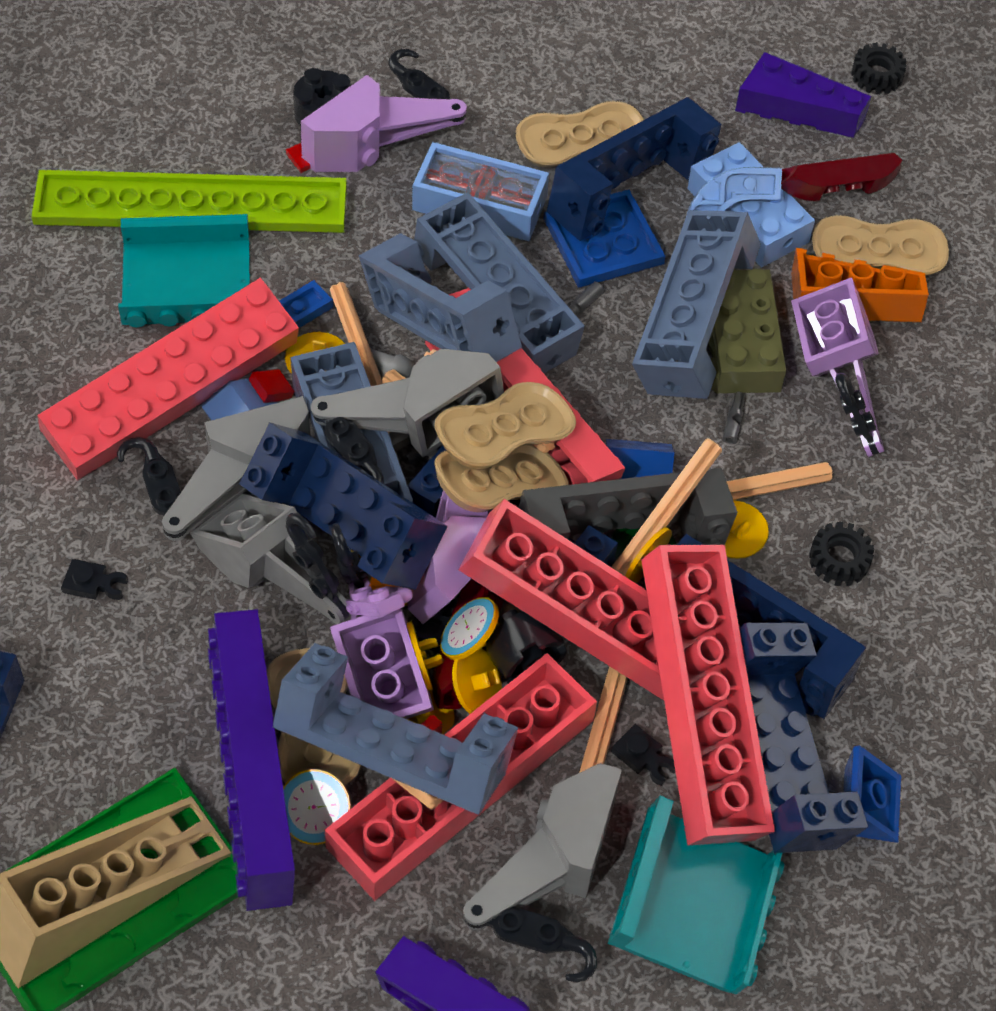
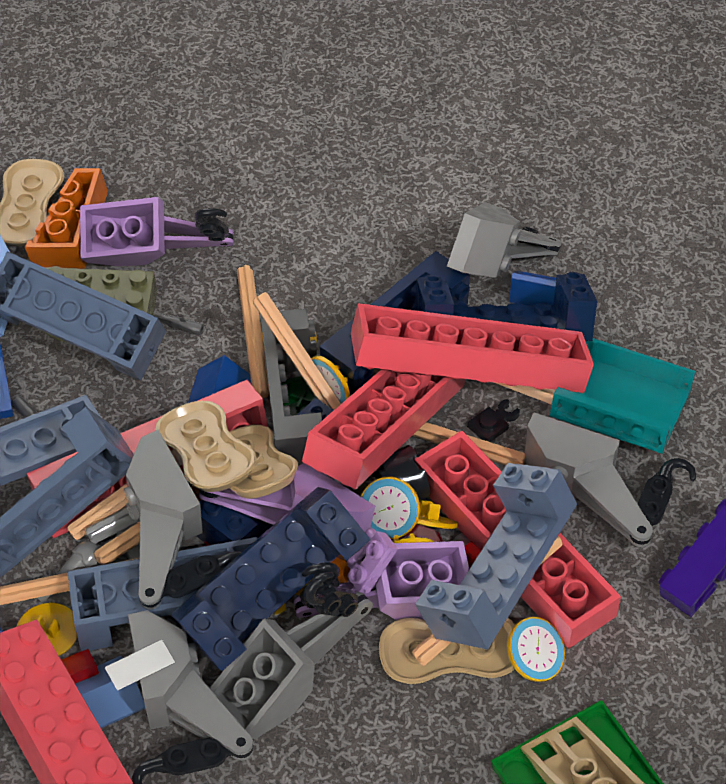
camera: 80 degrees left, 5 degrees down
dark purple brick [208,609,295,911] -> none
black tyre [809,522,874,586] -> none
none -> white sticker [105,640,175,691]
none -> light grey slope [447,202,562,278]

